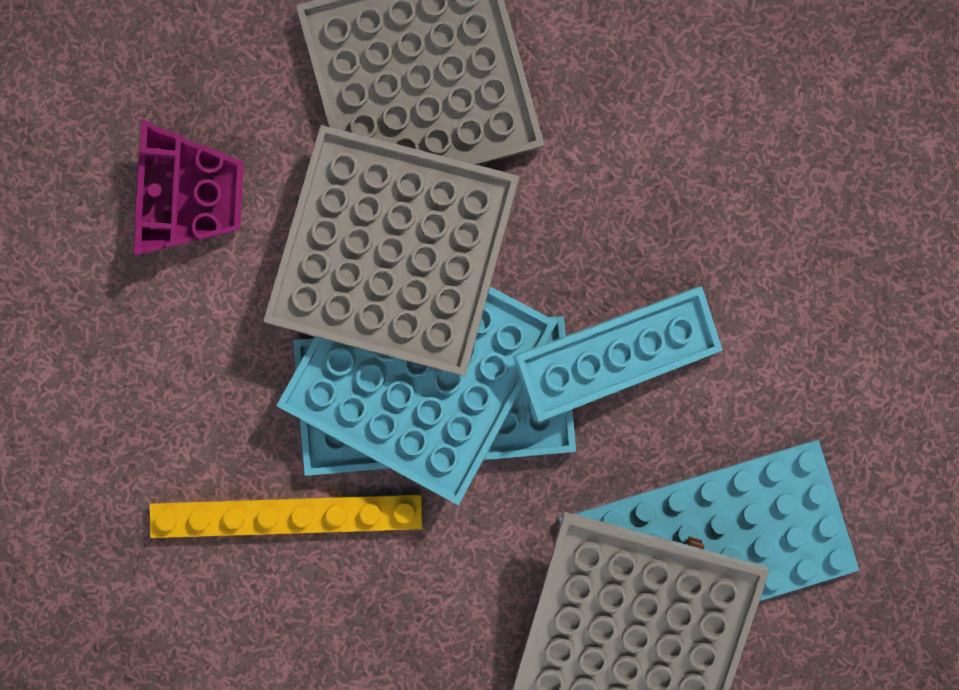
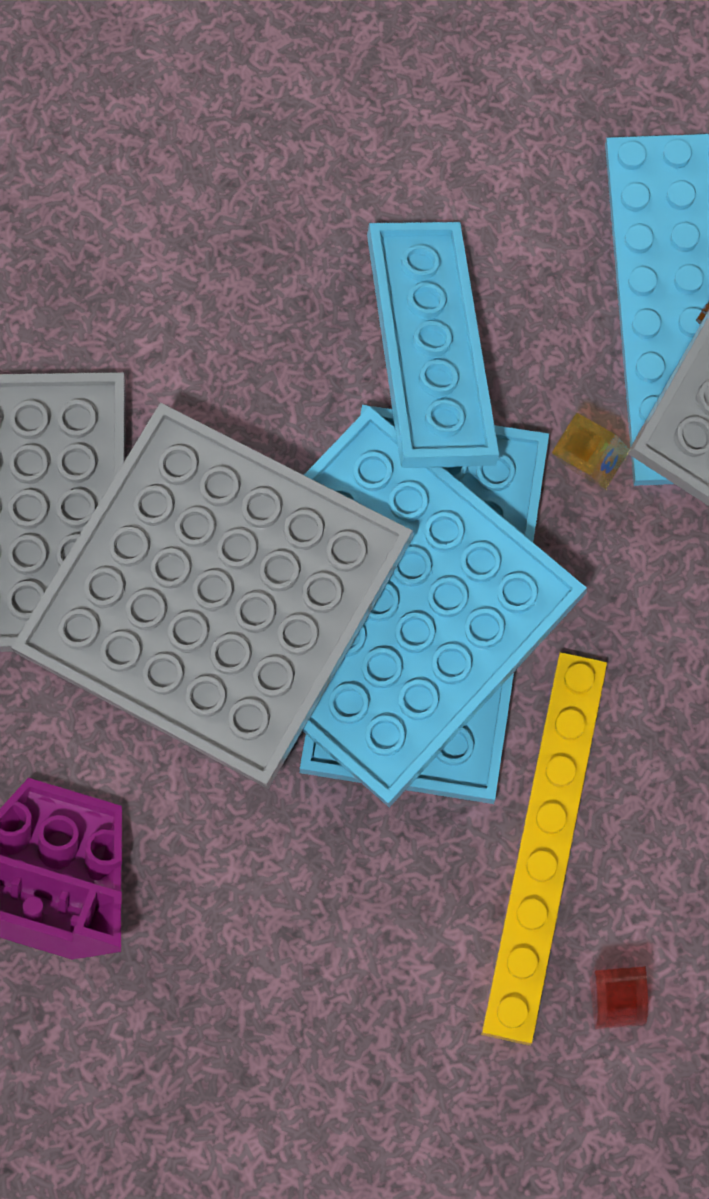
camera: 80 degrees left, 15 degrees down
none -> clear yellow brick [551,412,630,490]
none -> clear red brick [589,966,648,1029]

